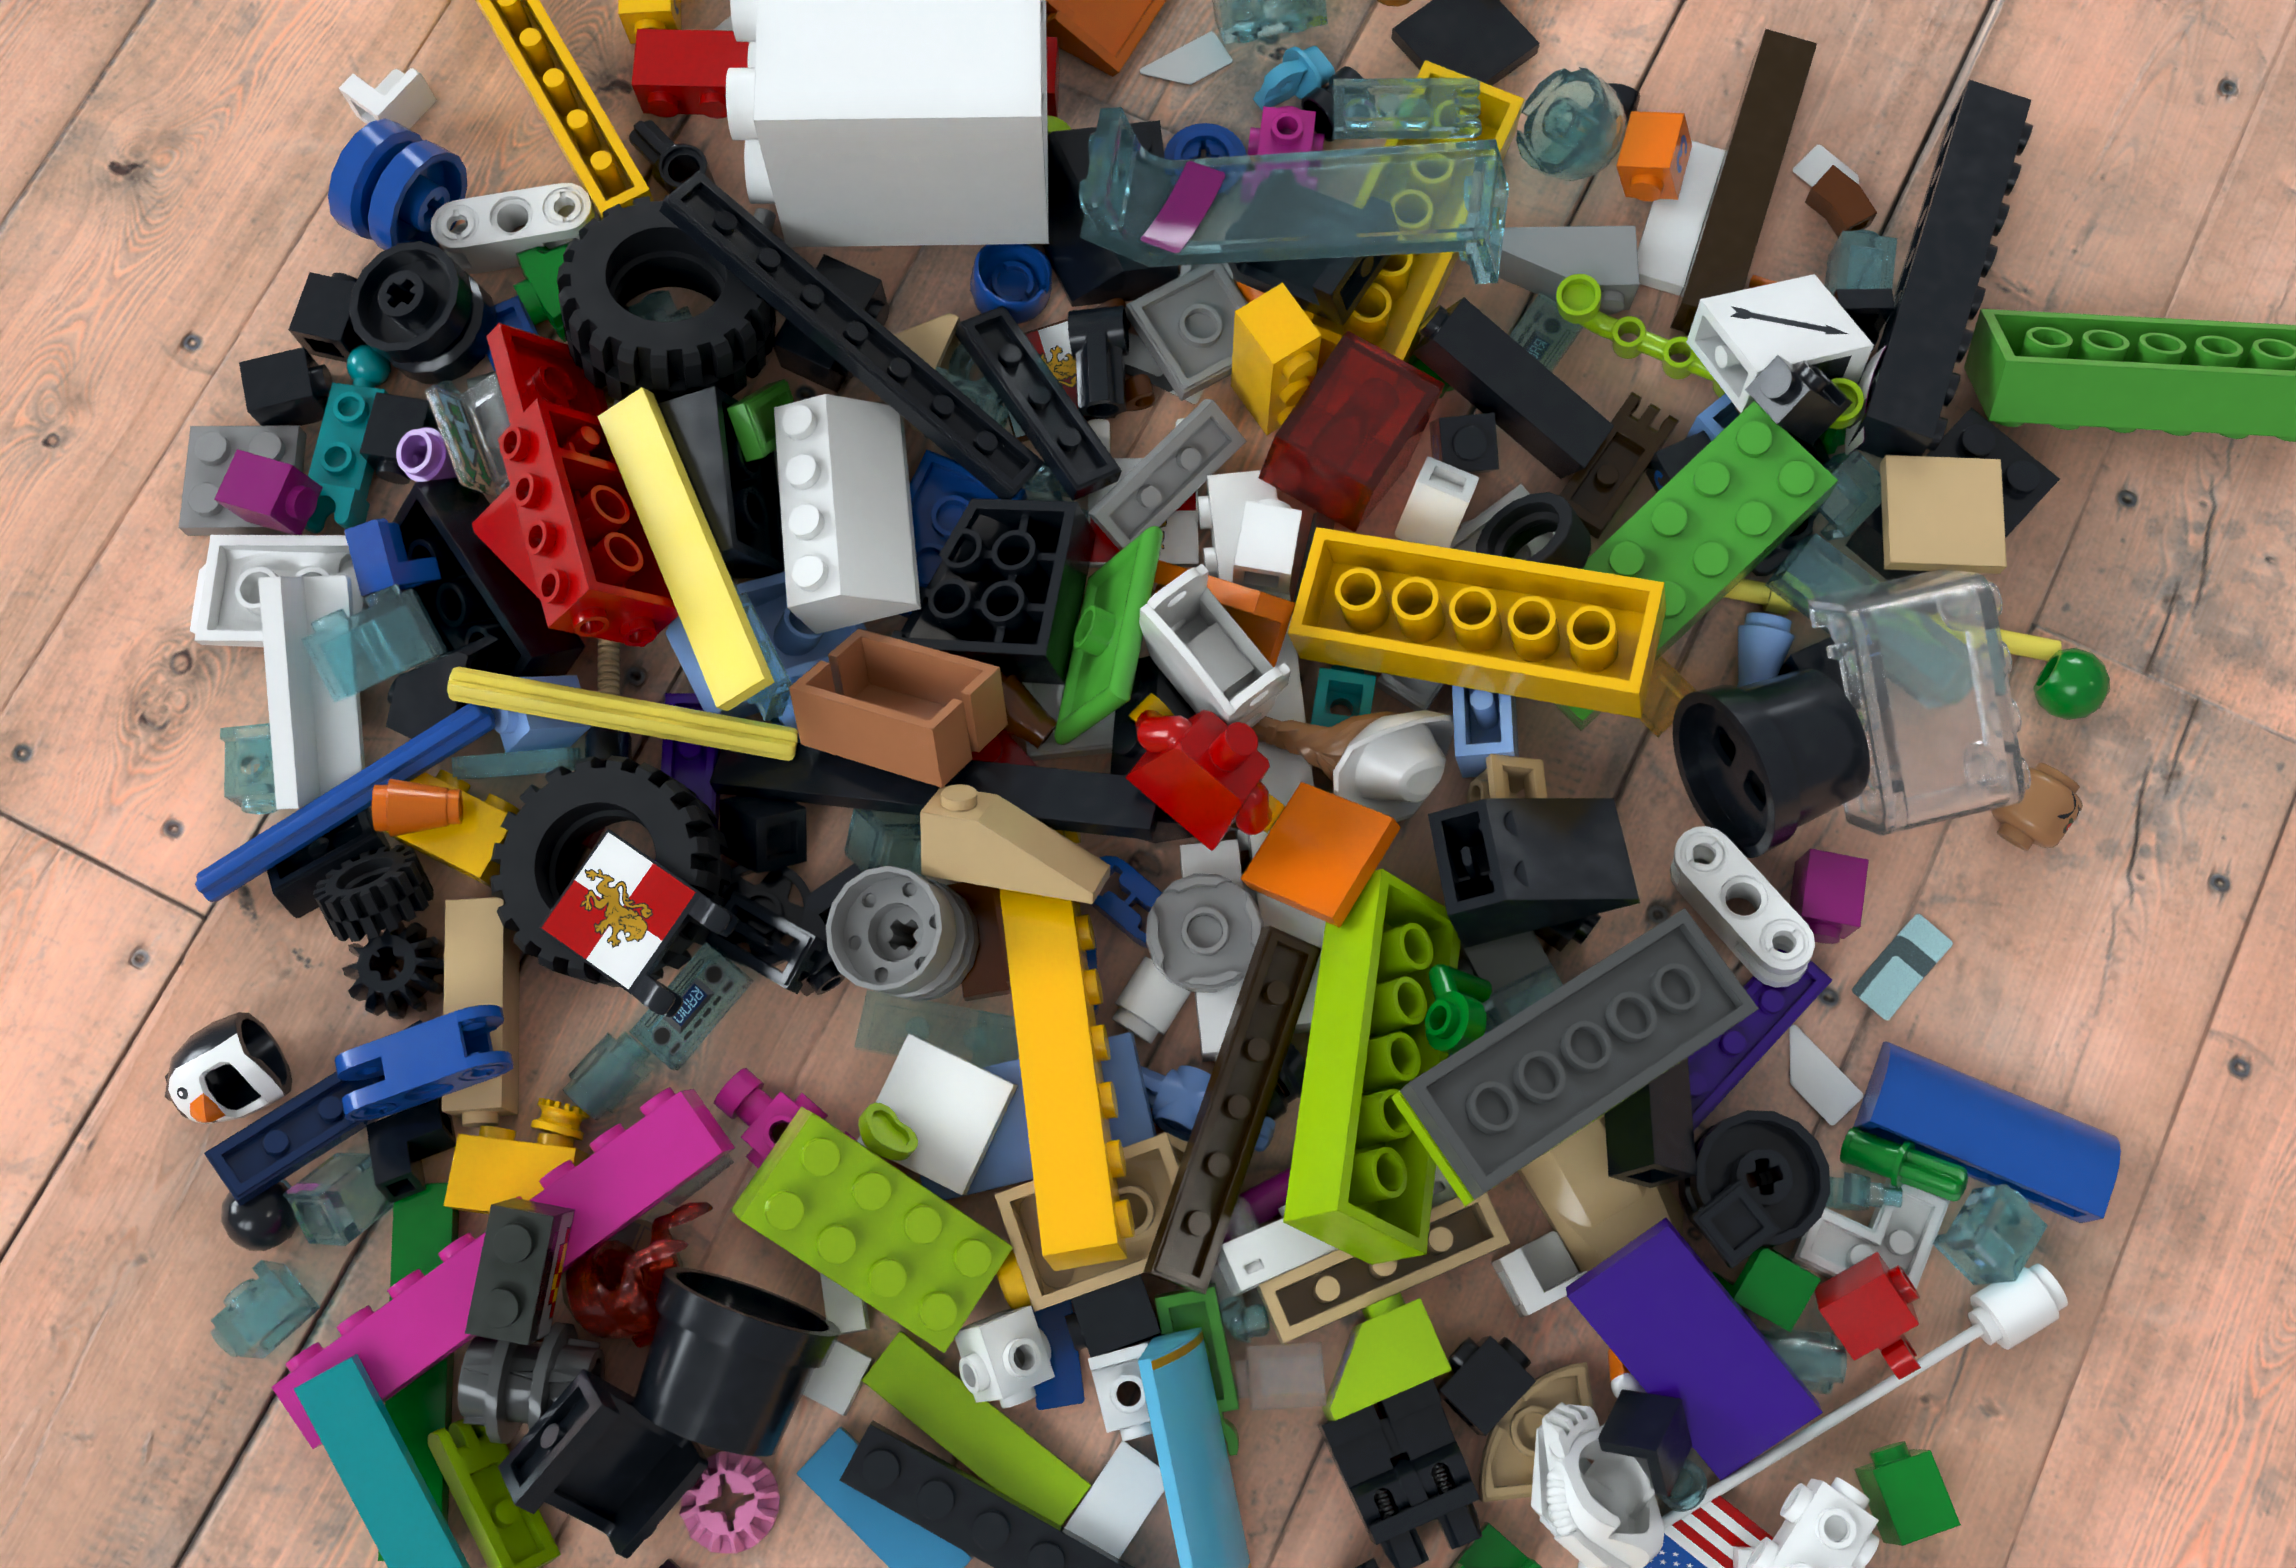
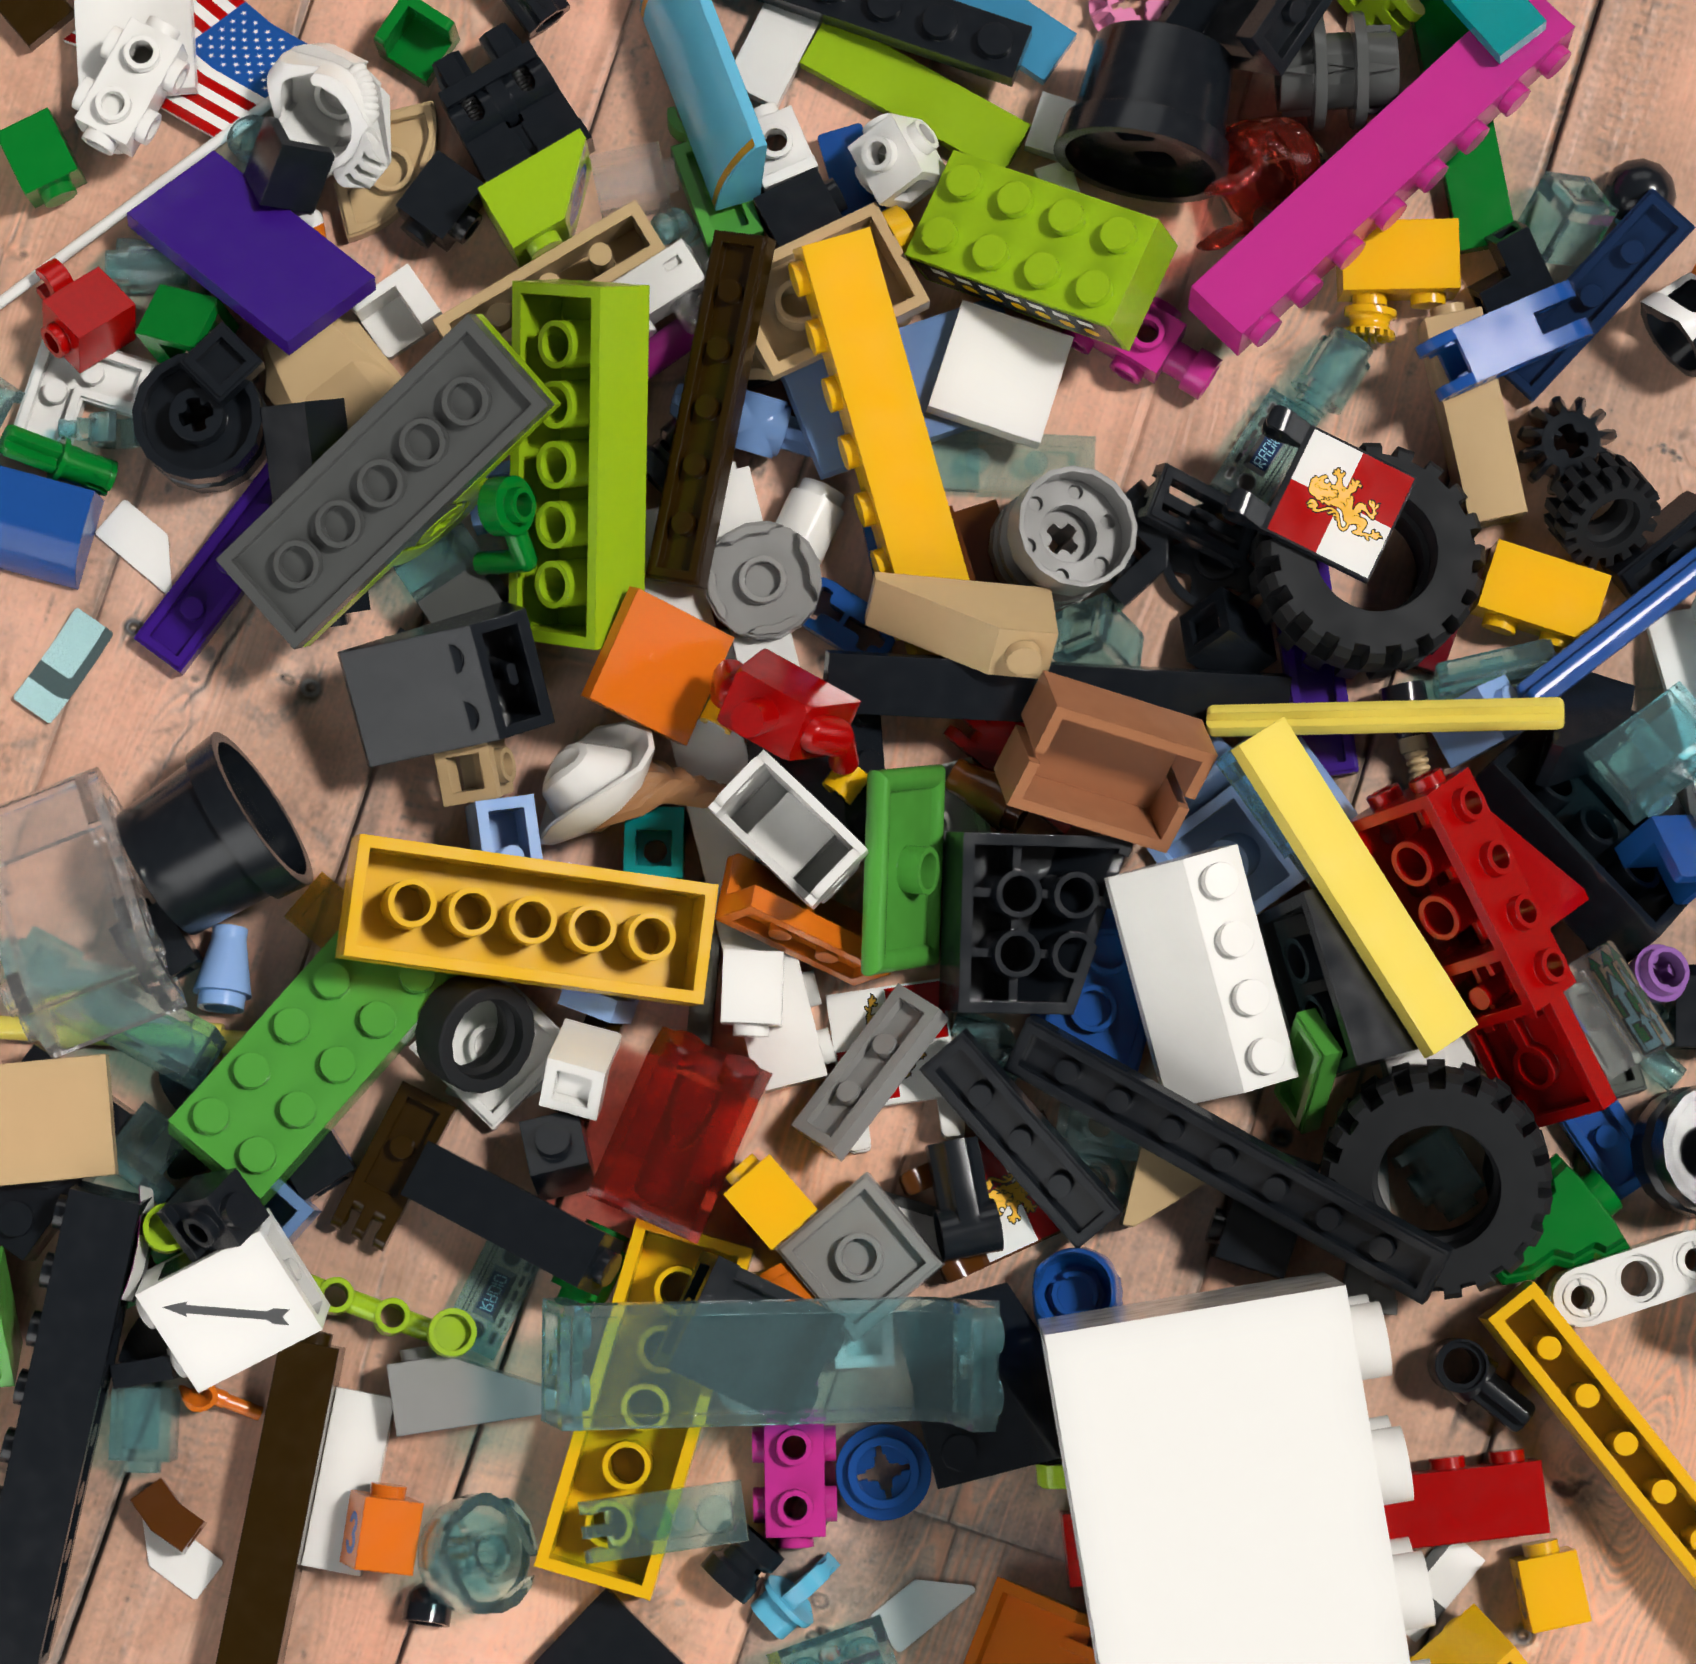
camera: 170 degrees right, 10 degrees up
clear light blue brick [211,1260,321,1358] -> none
orange cone [372,779,463,837] -> none
pearl dark grey brick [465,1198,575,1345] -> none
lime piece [858,1103,918,1161] -> none
magenta sticker [1140,161,1226,254] -> none
white piece [1670,826,1815,988] -> none
magenta brick [1789,848,1869,944] -> none

